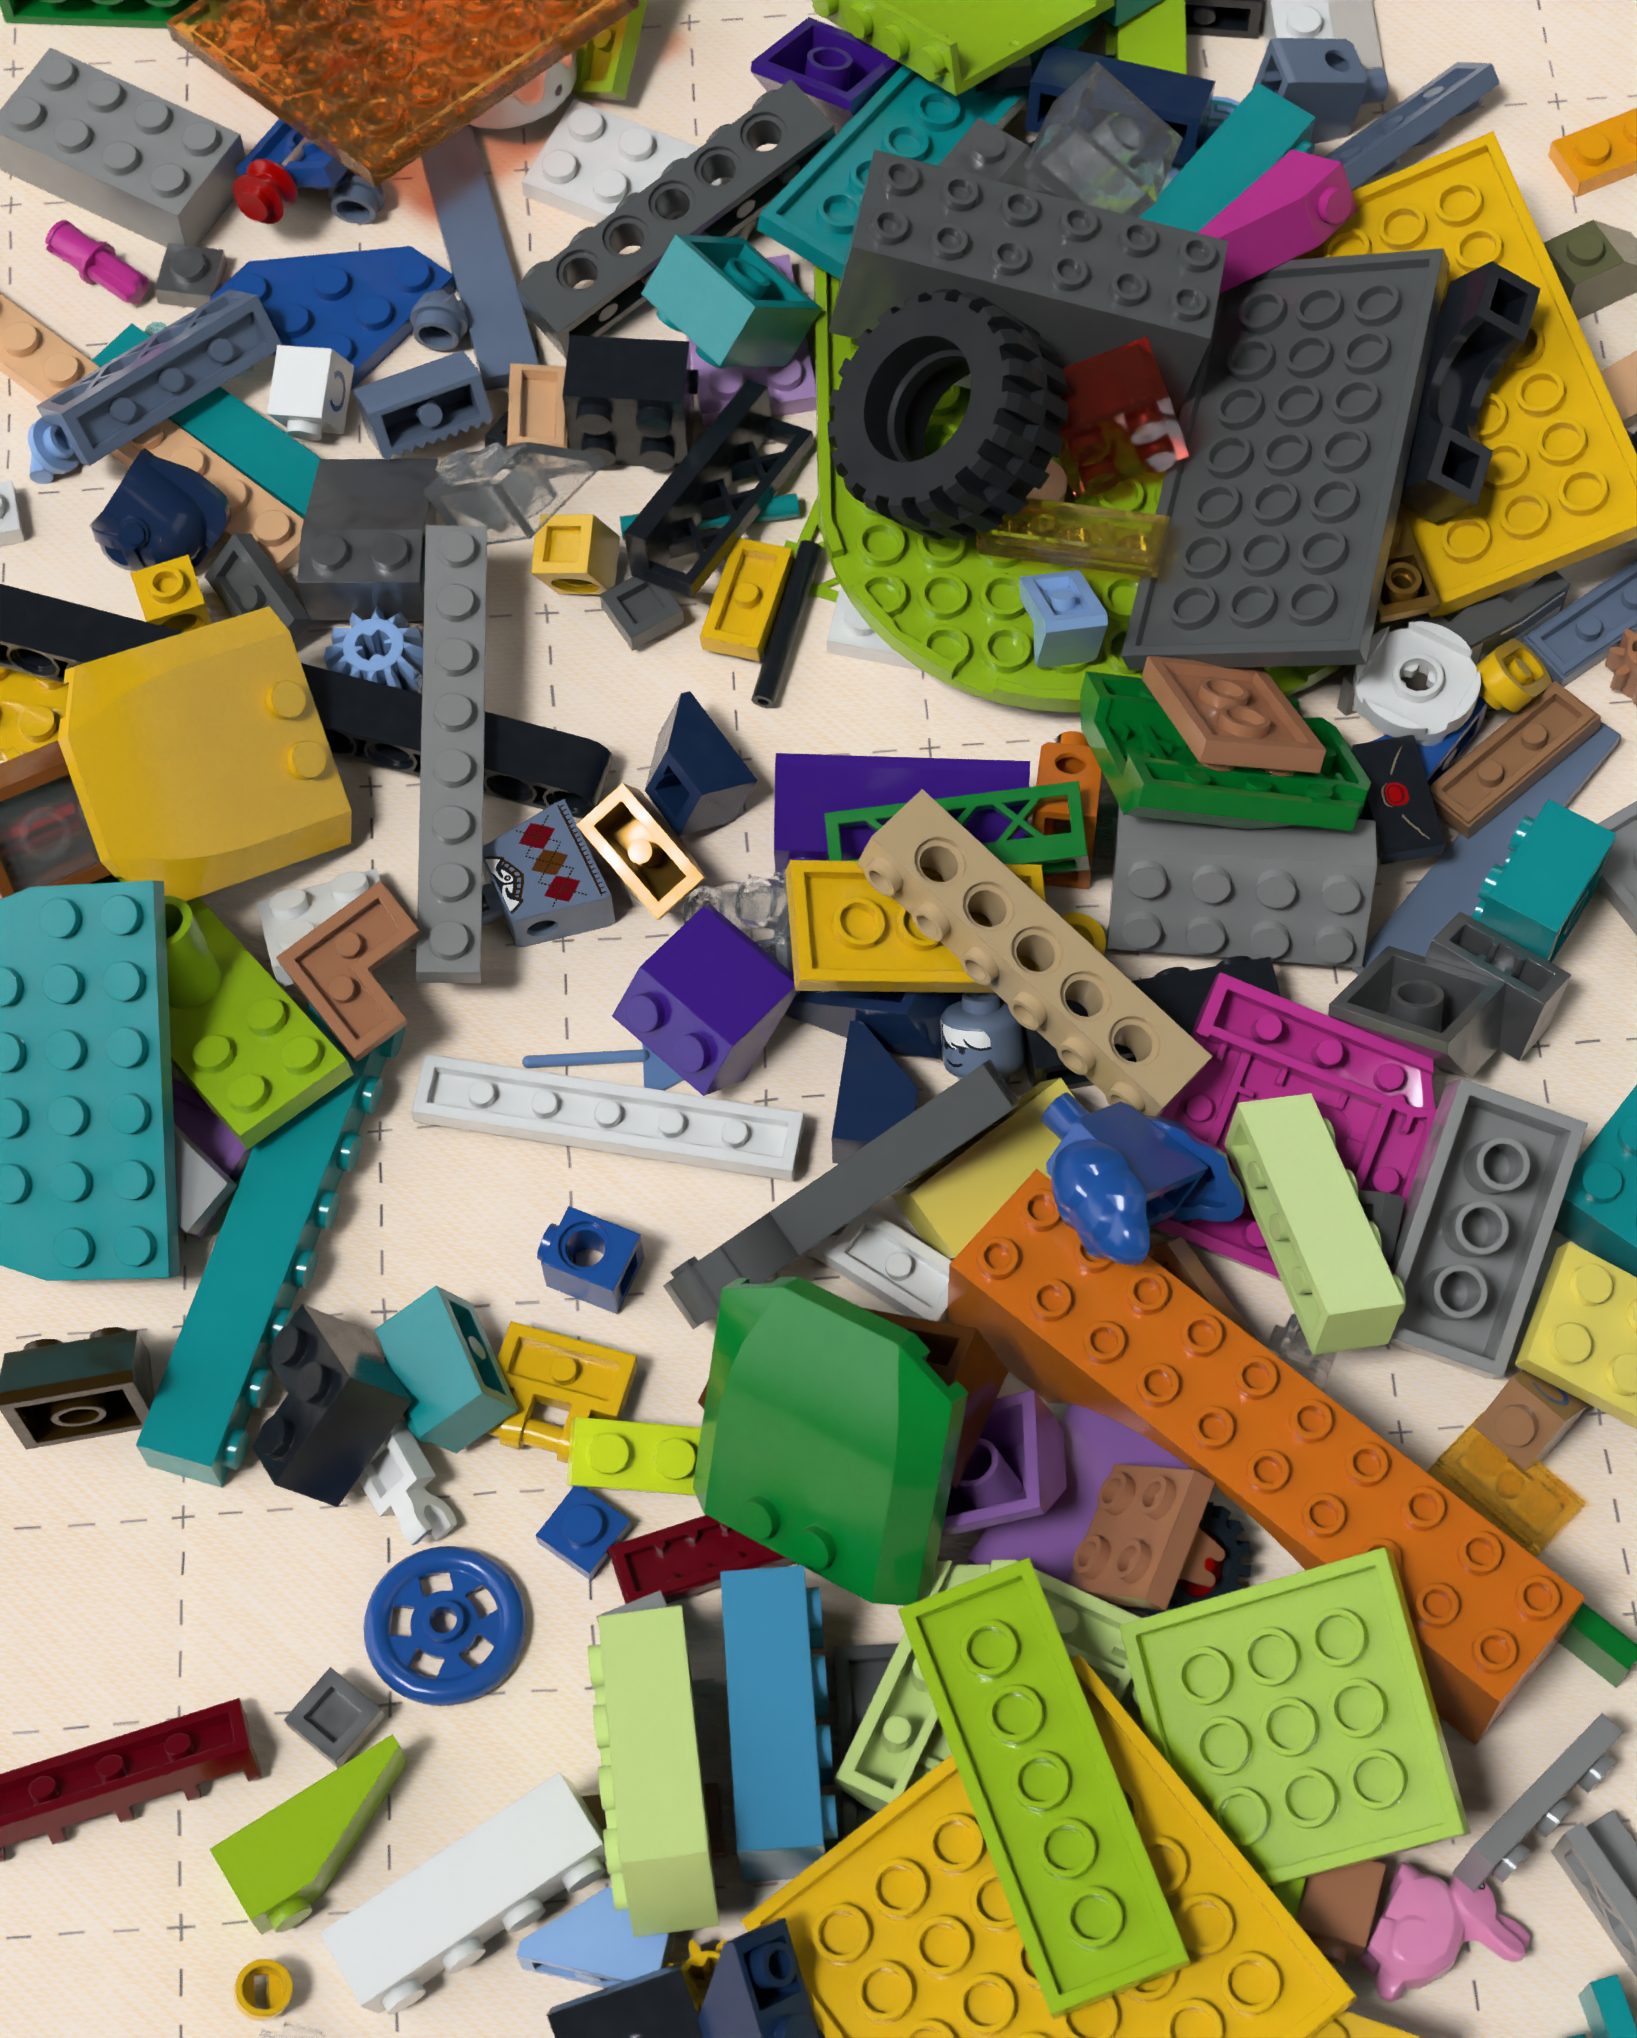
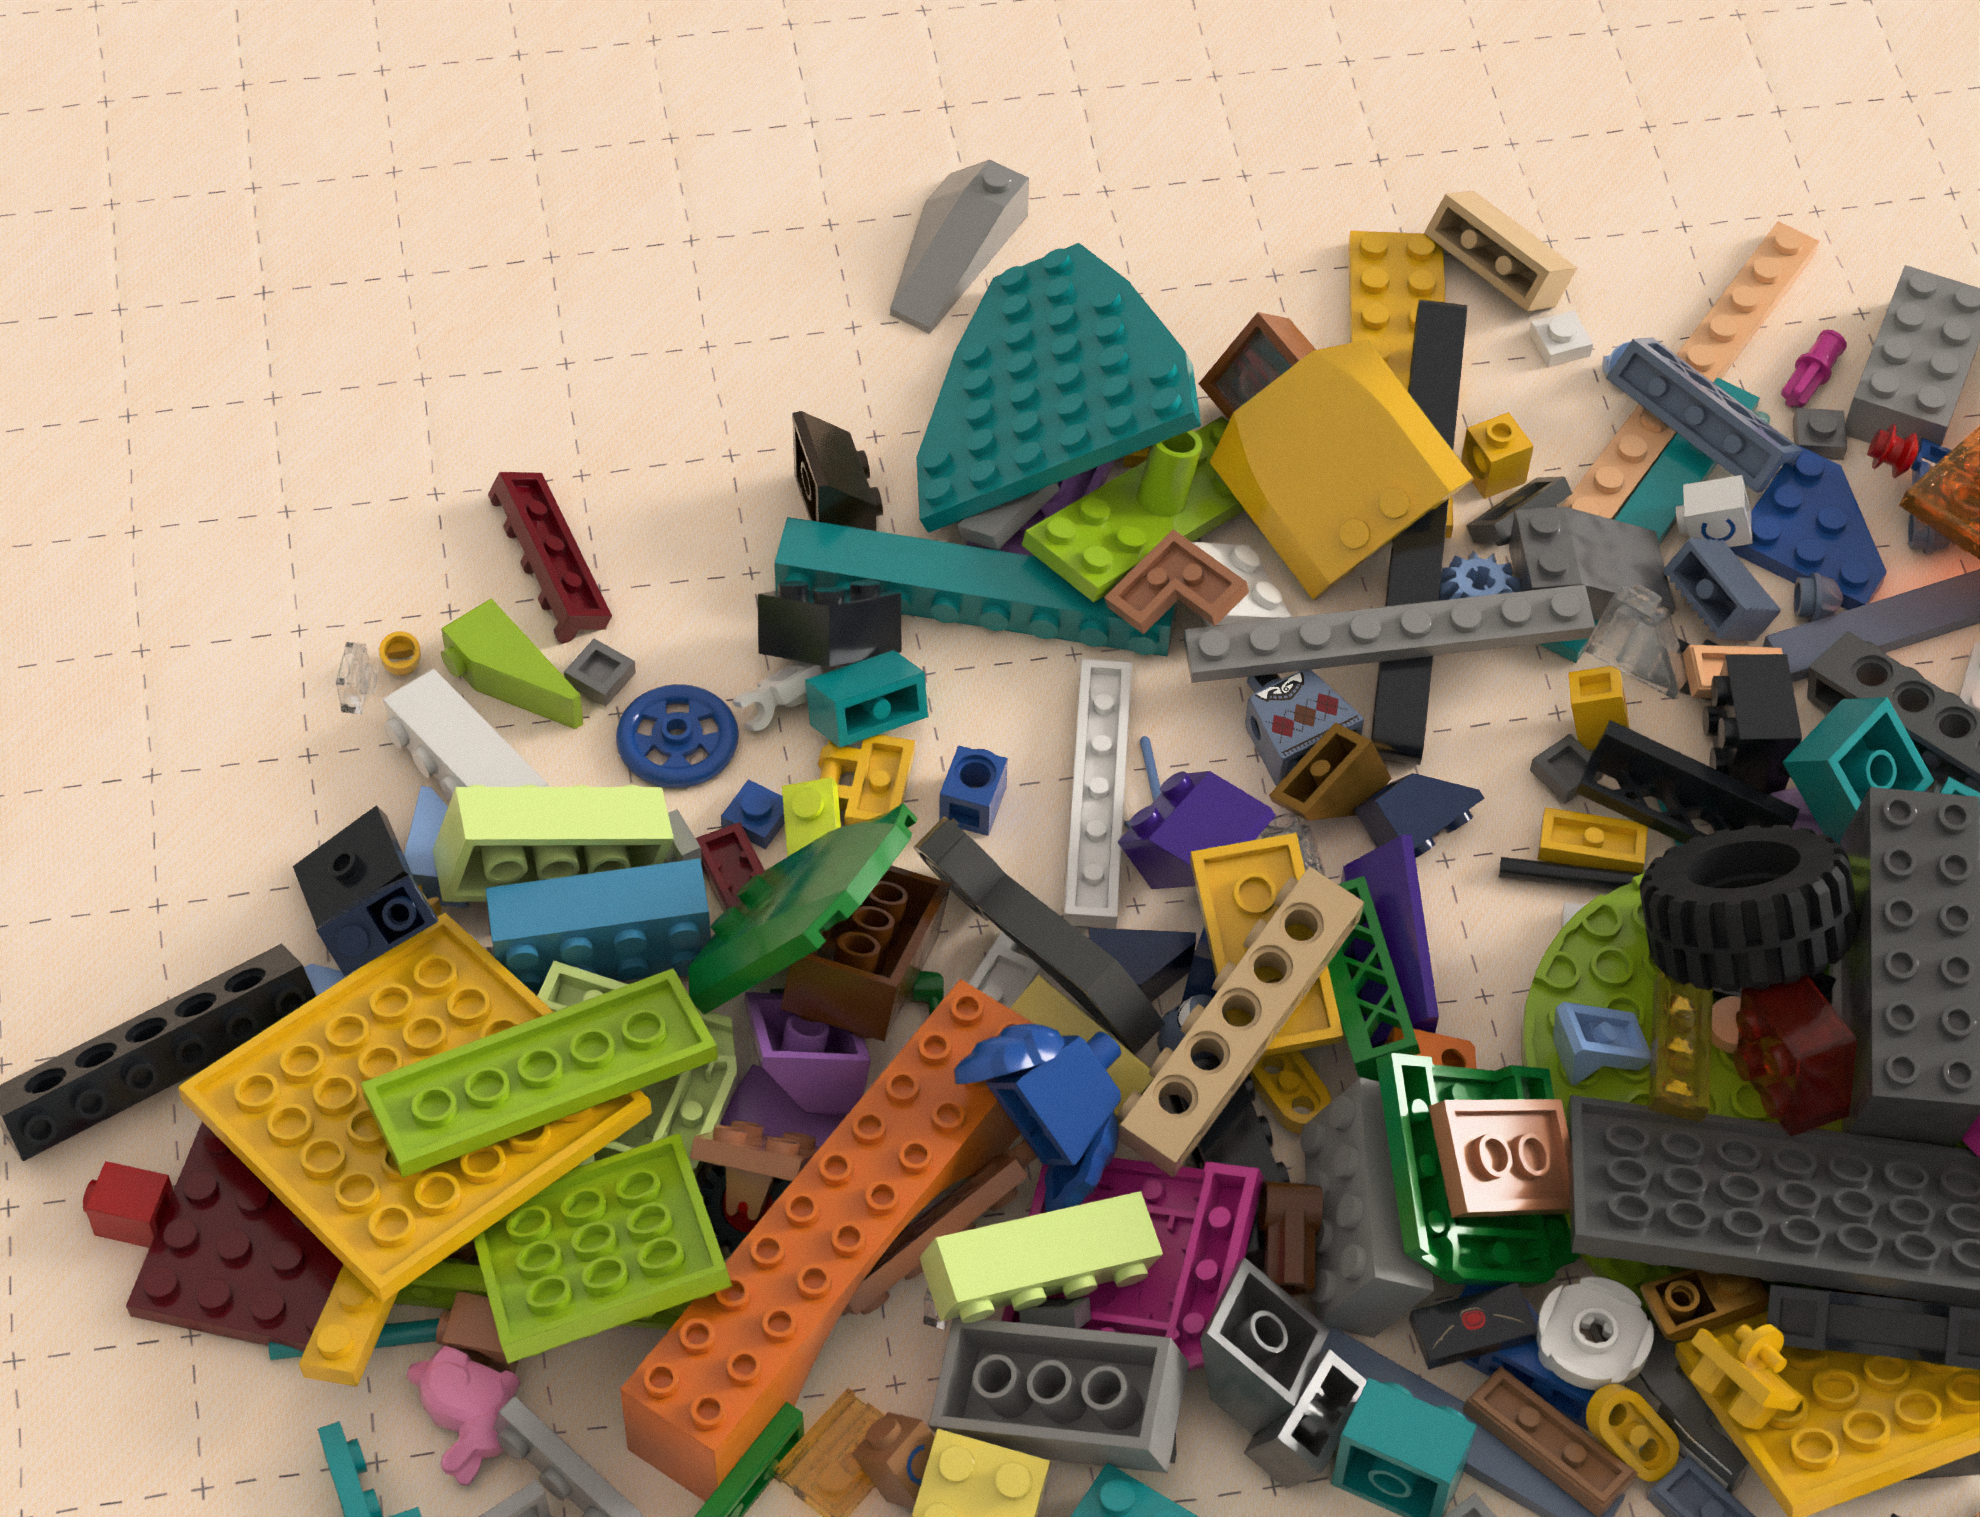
camera: 80 degrees right, 10 degrees down
dark blue helmet [89,448,231,571] -> none
none -> reddish brown piece [1258,1181,1323,1298]
none -> yellow hips [1689,1324,1803,1430]

